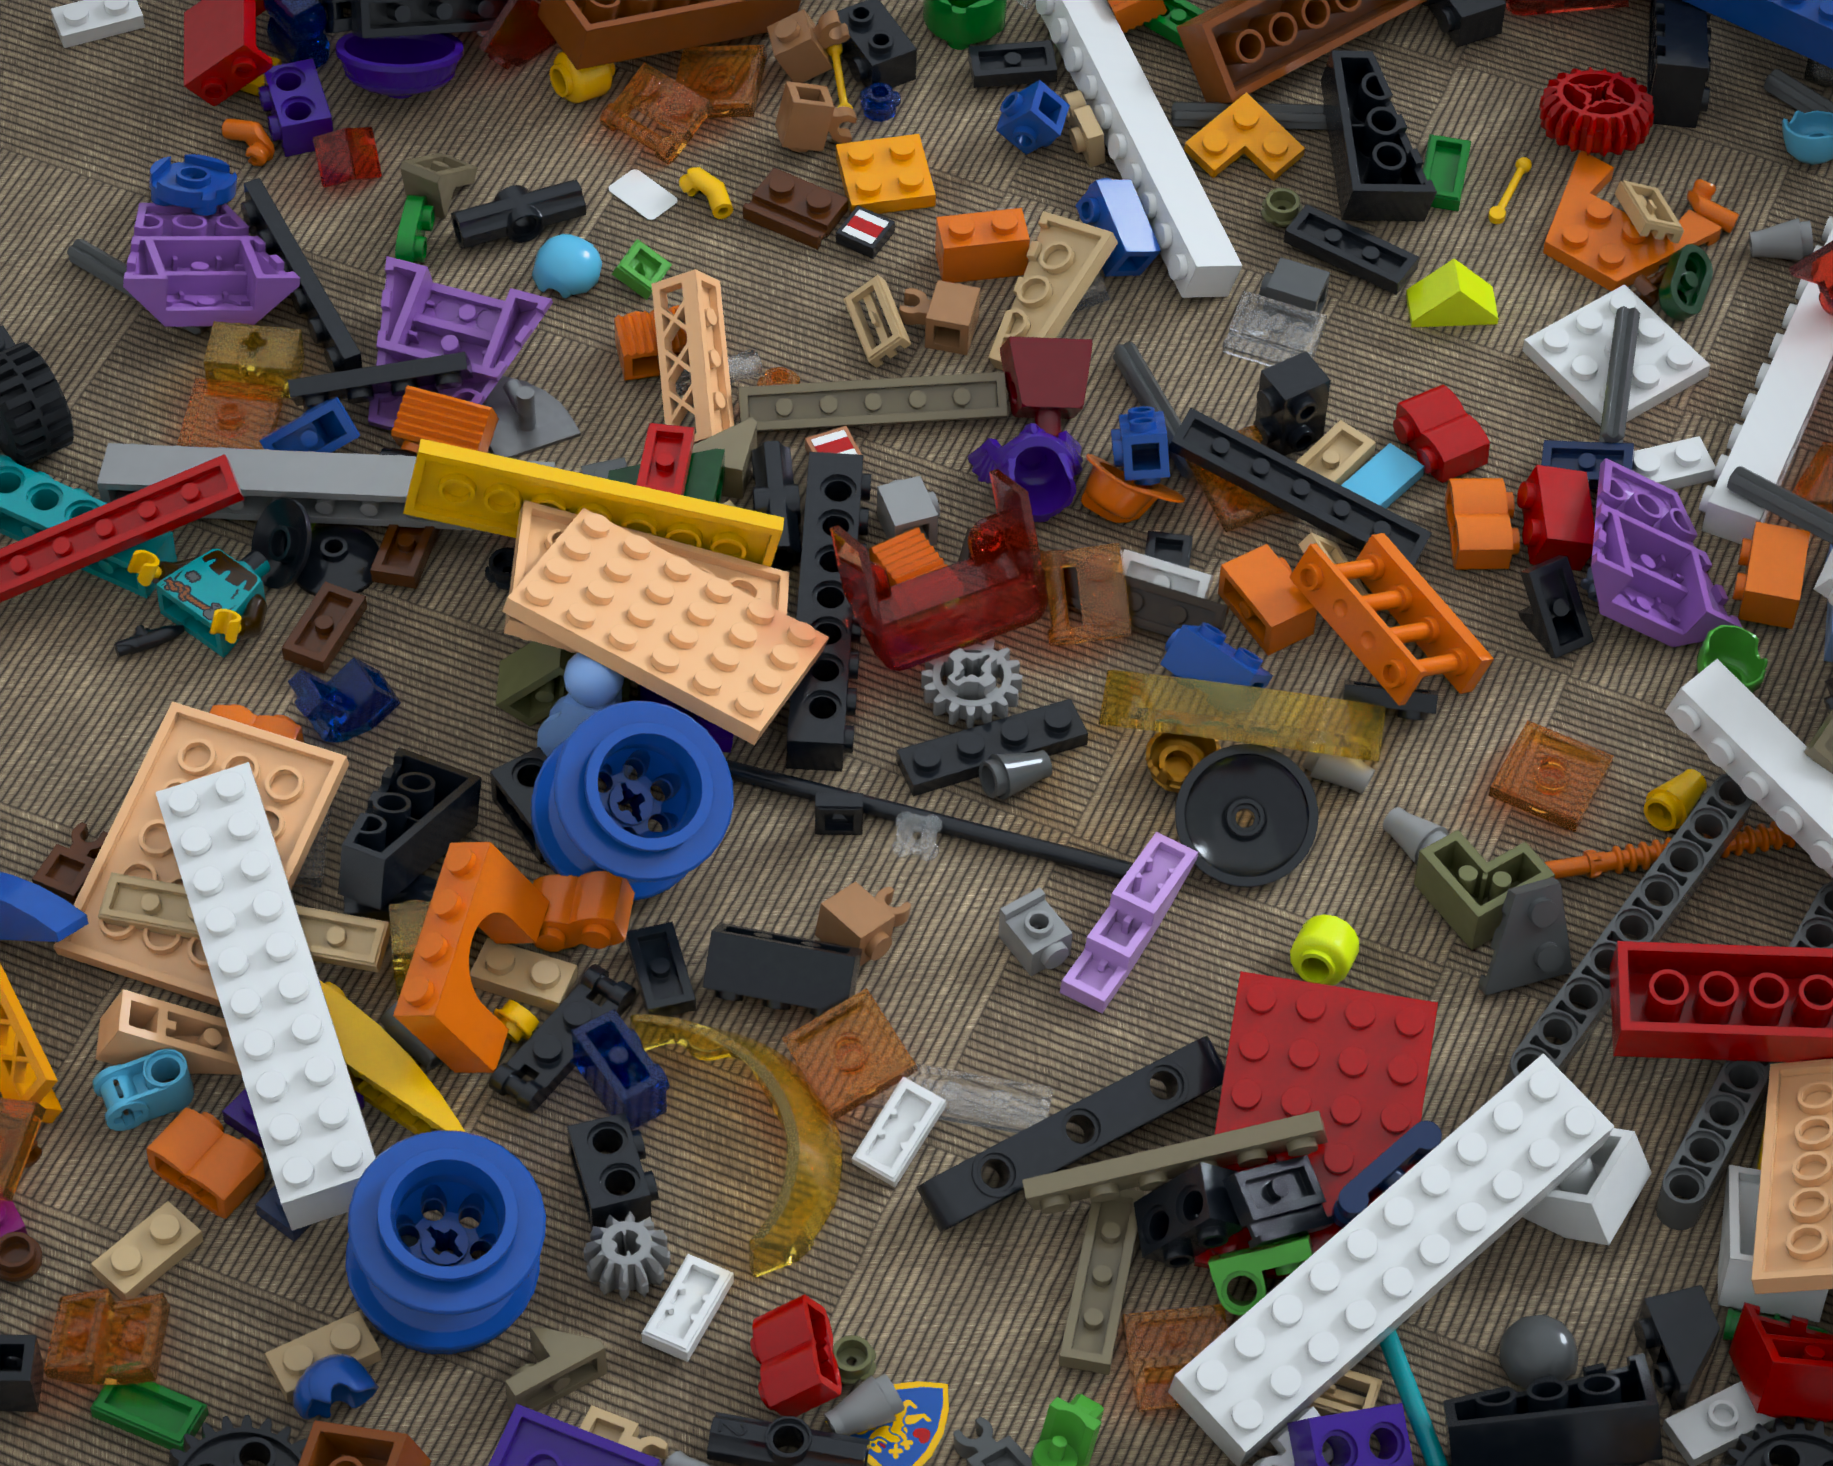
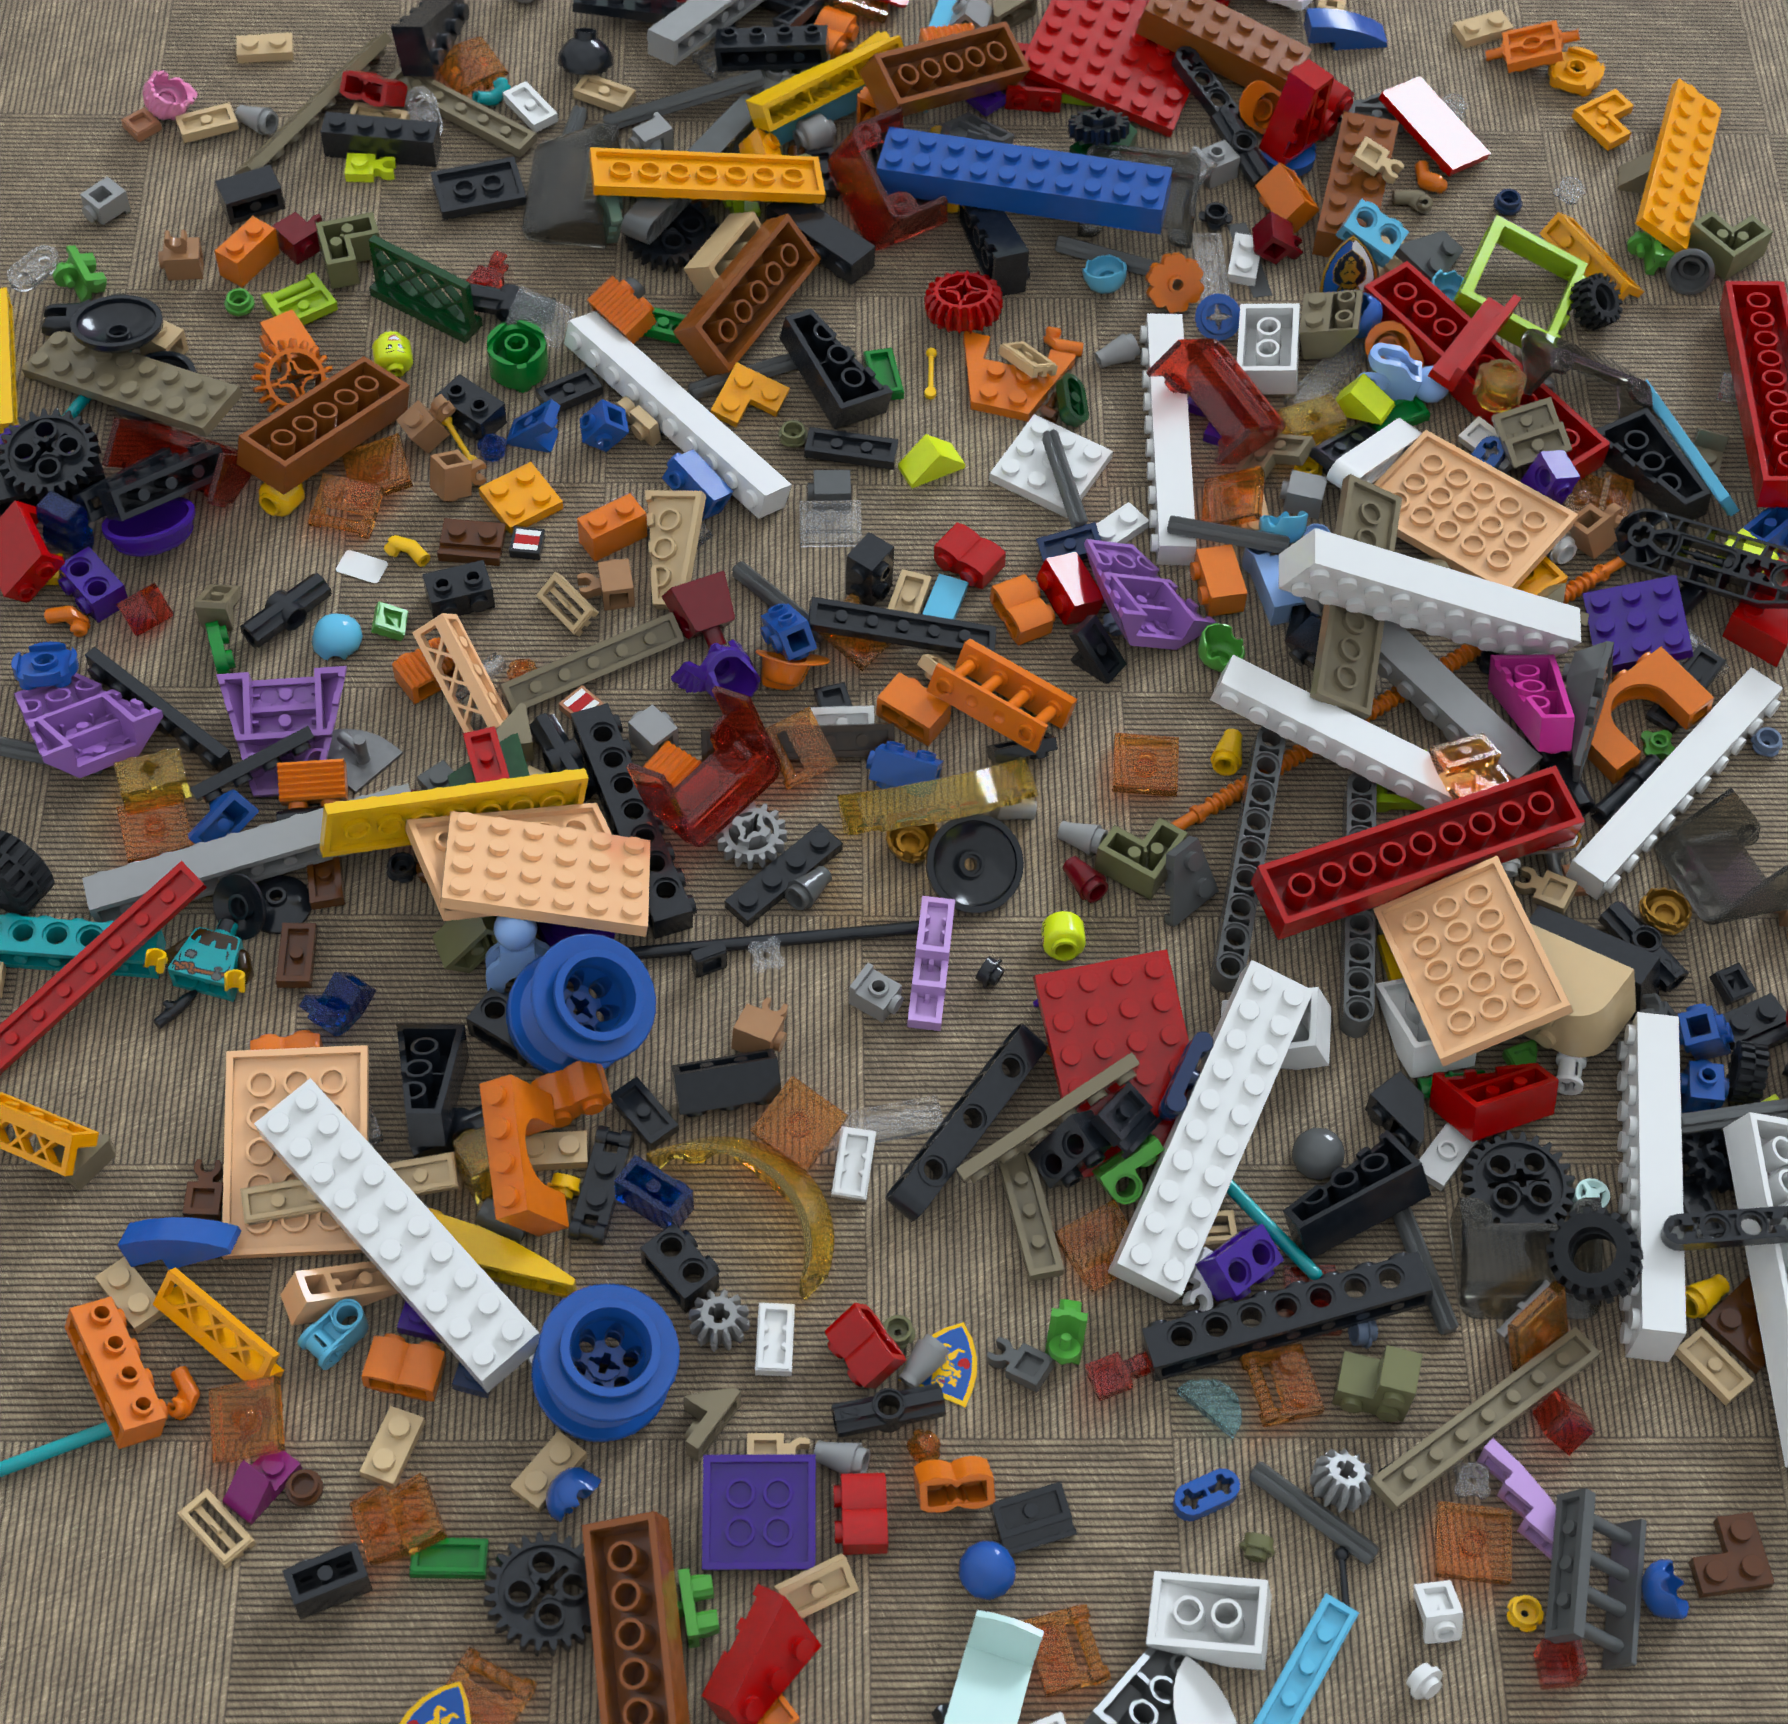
camera: 25 degrees left, 5 degrees up
none -> black brick [422,560,495,619]
none -> blue slope [506,399,560,452]
none -> black plate [975,956,1005,988]
none -> dark red cone [1062,856,1108,903]

